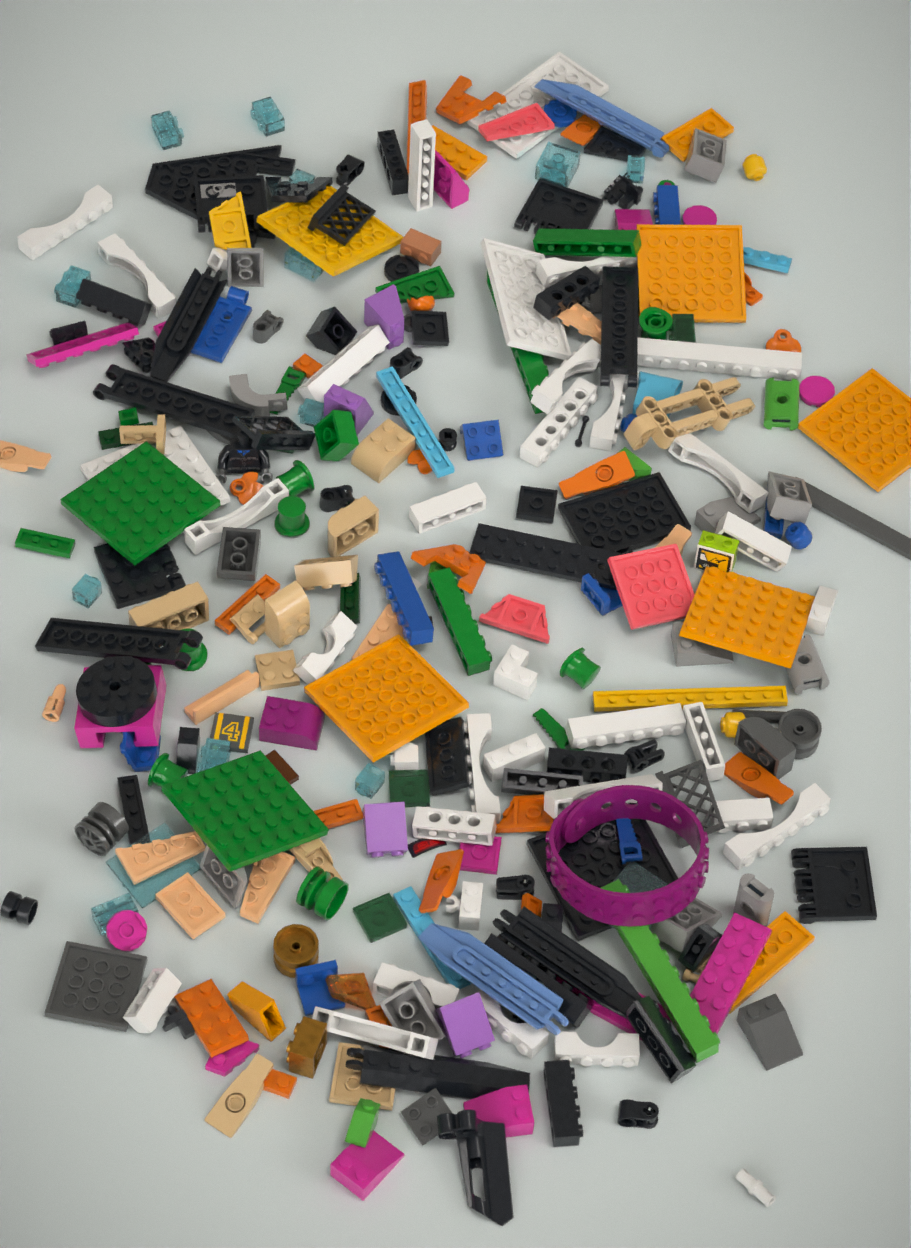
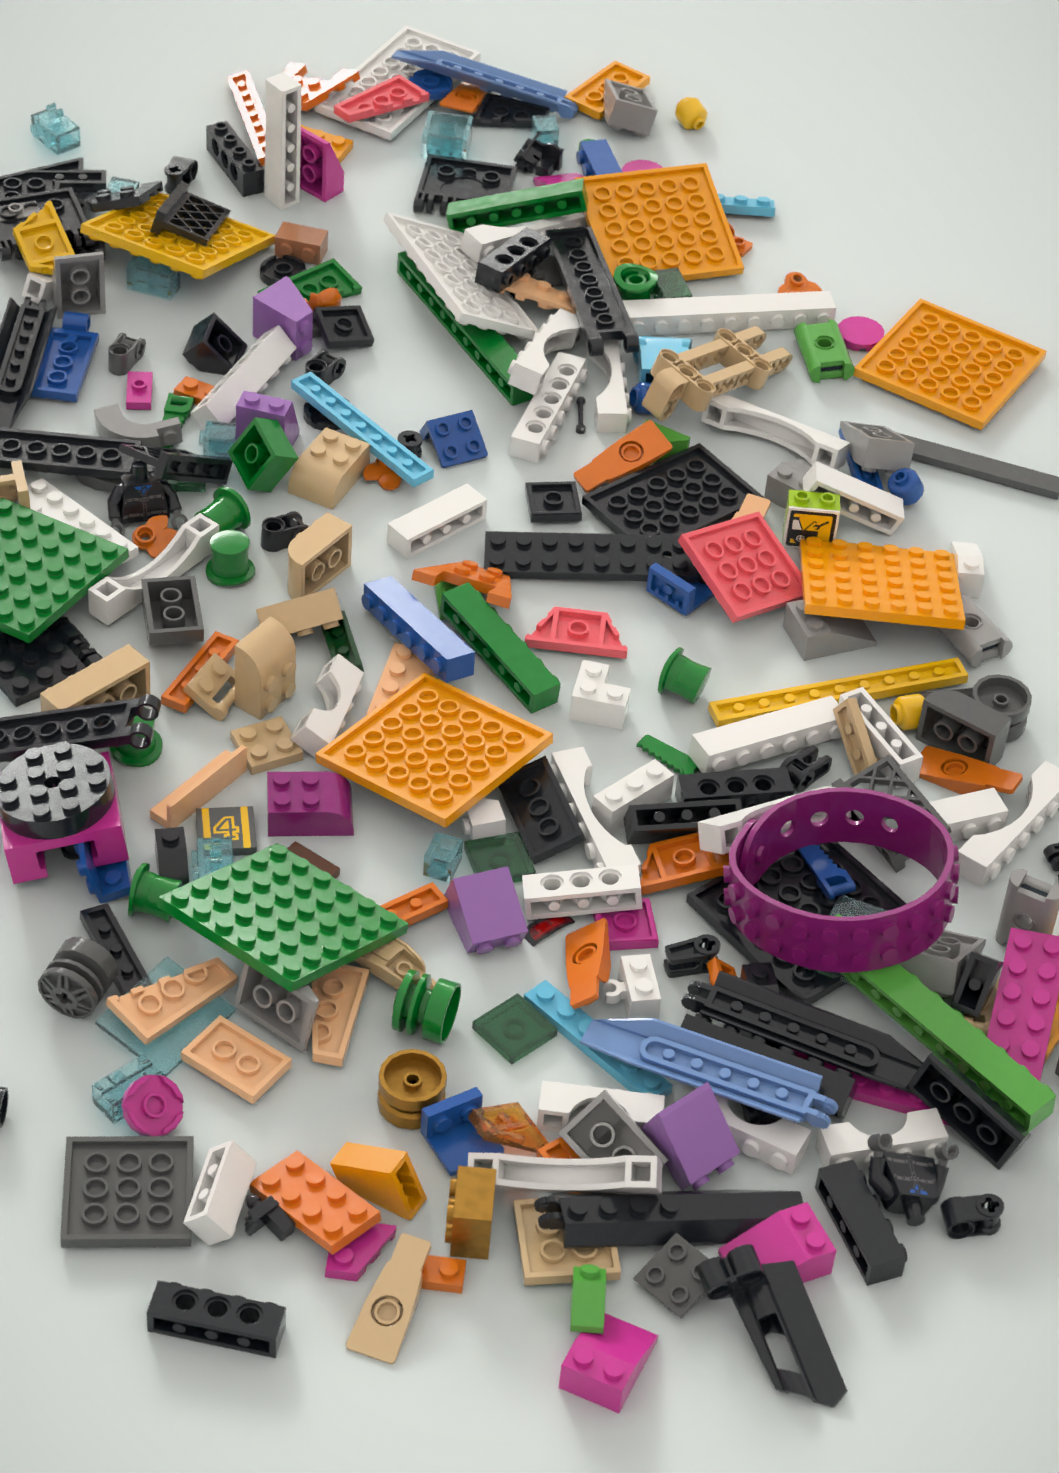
camera: 15 degrees left, 10 degrees down
none -> dark pink plate [126,371,153,410]
none -> black brick [147,1280,286,1358]
none -> tan hinge [833,698,880,776]
none -> black torso [867,1134,959,1226]

